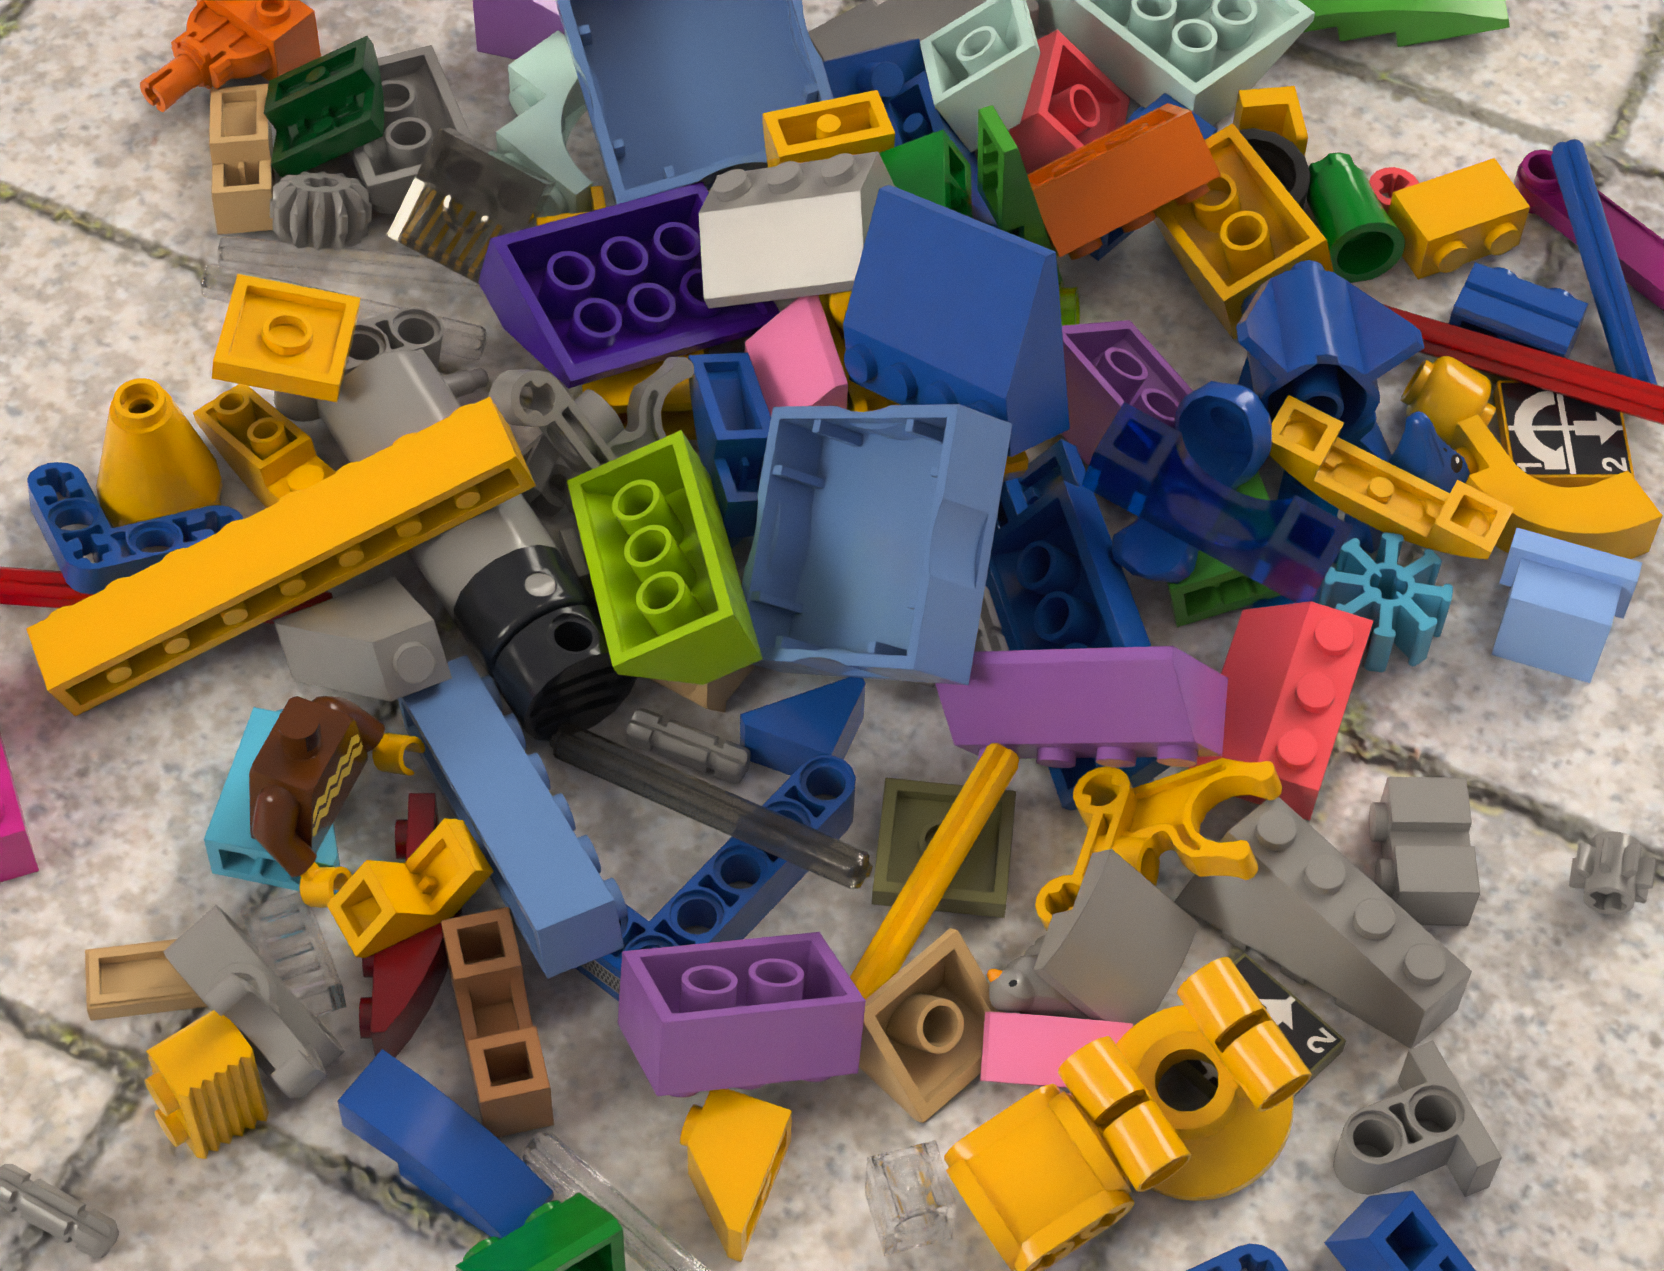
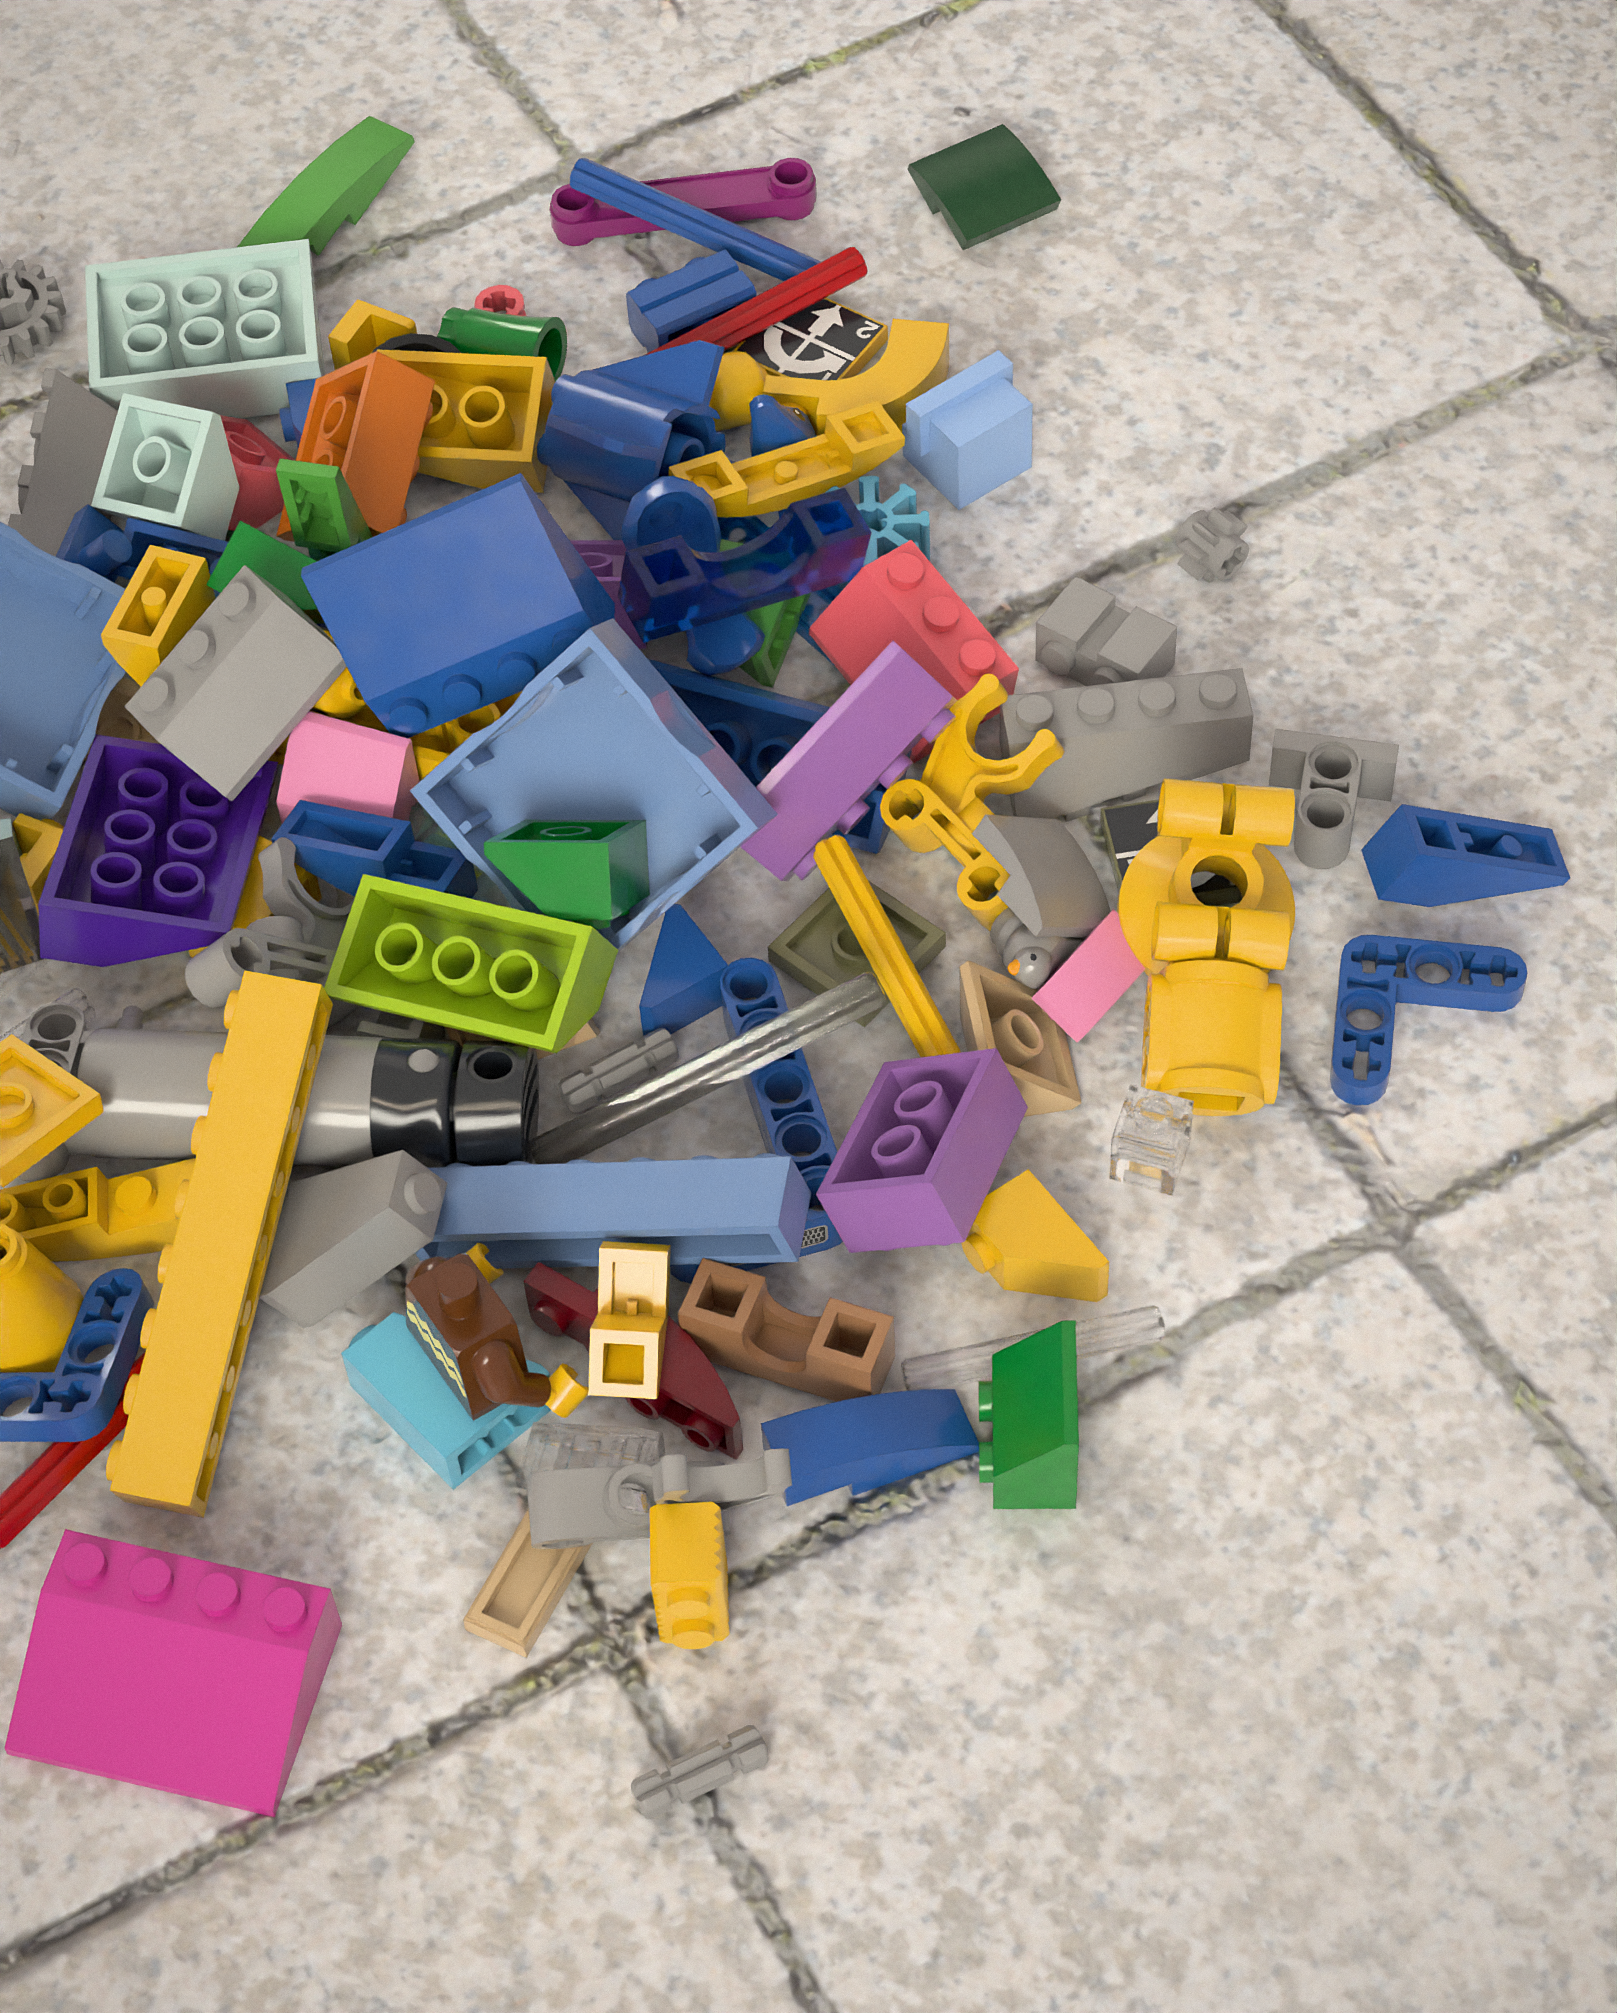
camera: 50 degrees left, 0 degrees up
yellow brick [1388,158,1530,280] -> none
none -> green slope [484,819,650,930]

